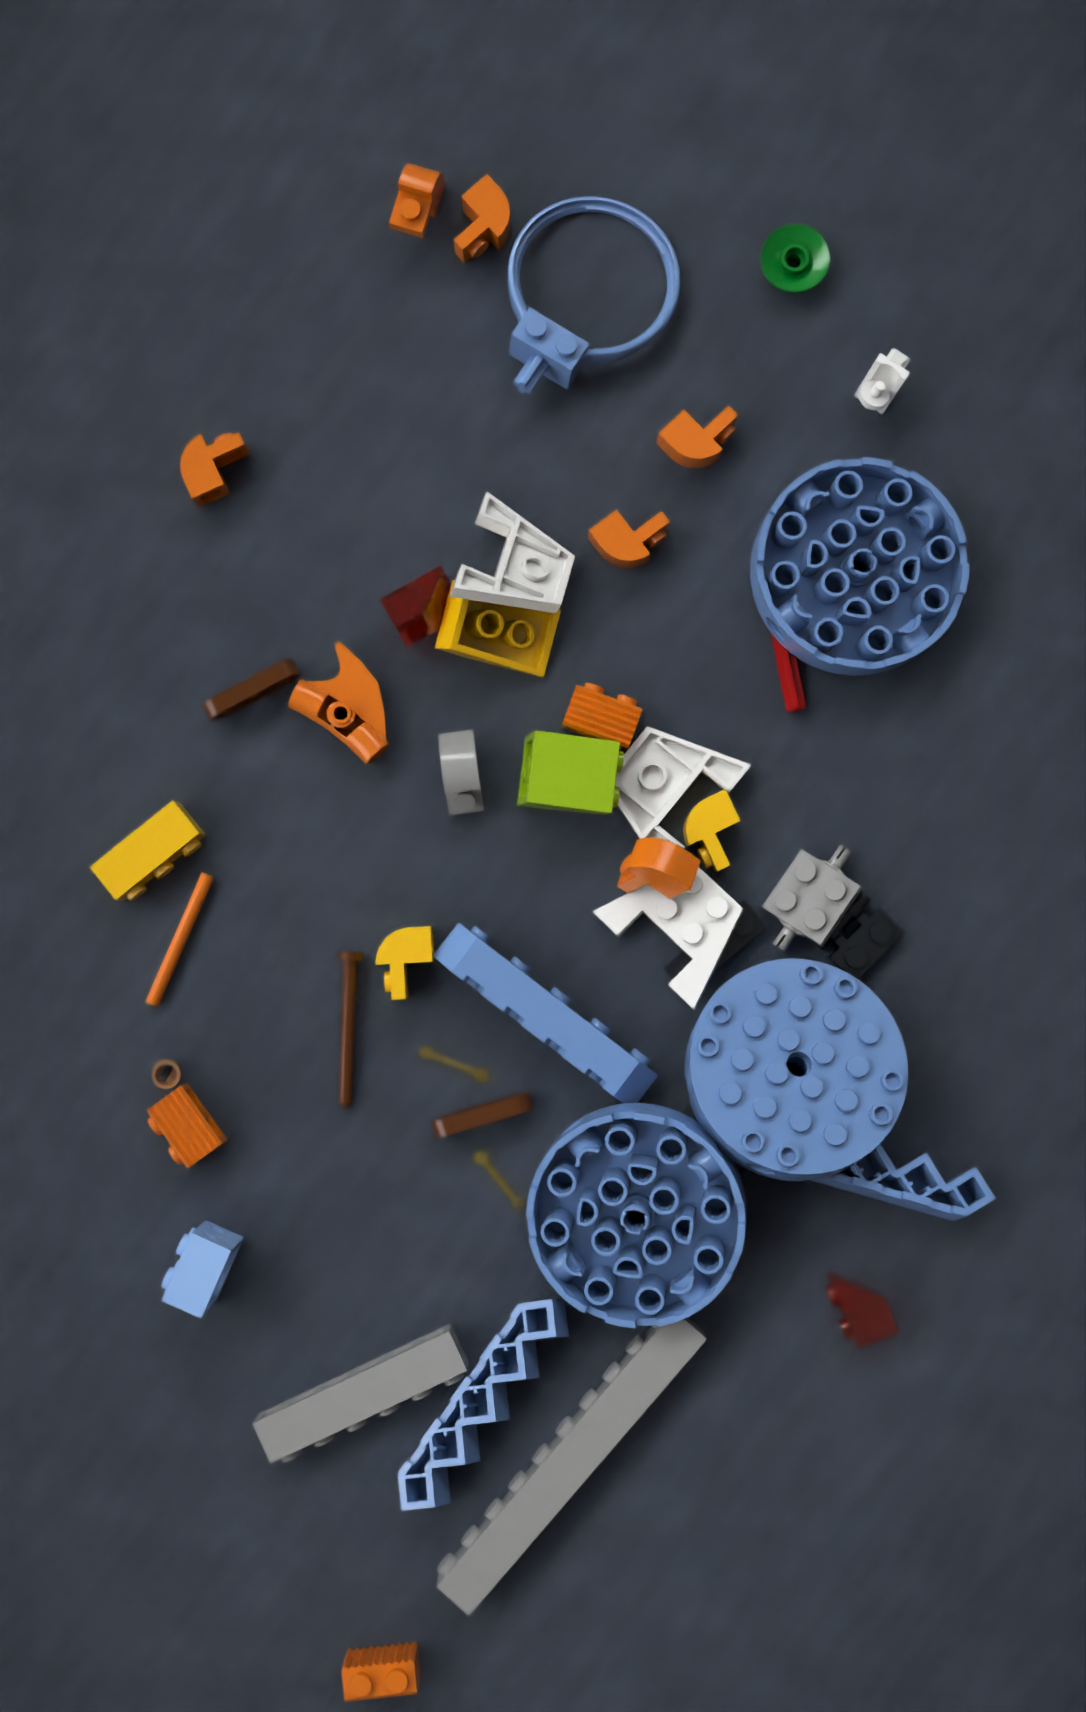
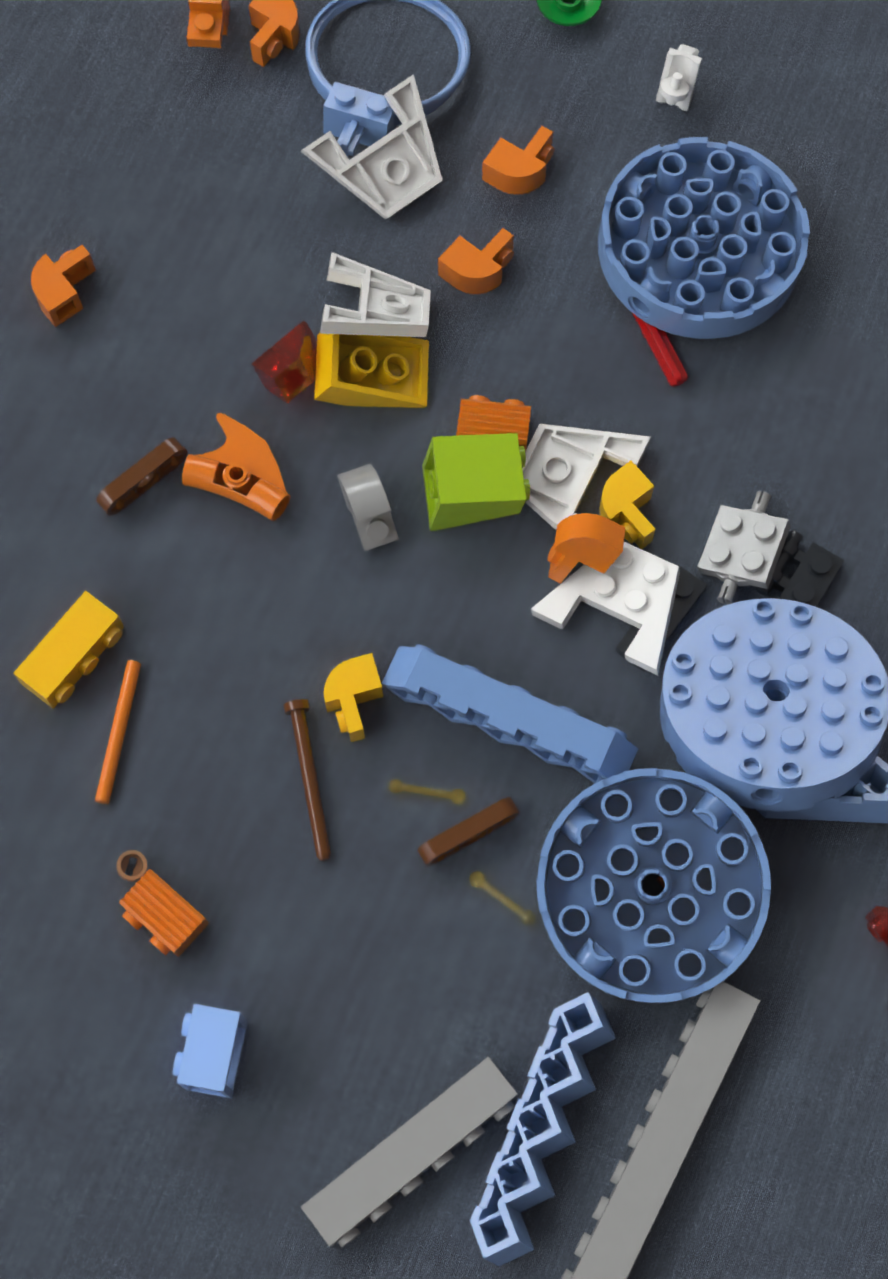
camera: 15 degrees left, 15 degrees down
none -> white wing [301,74,443,219]

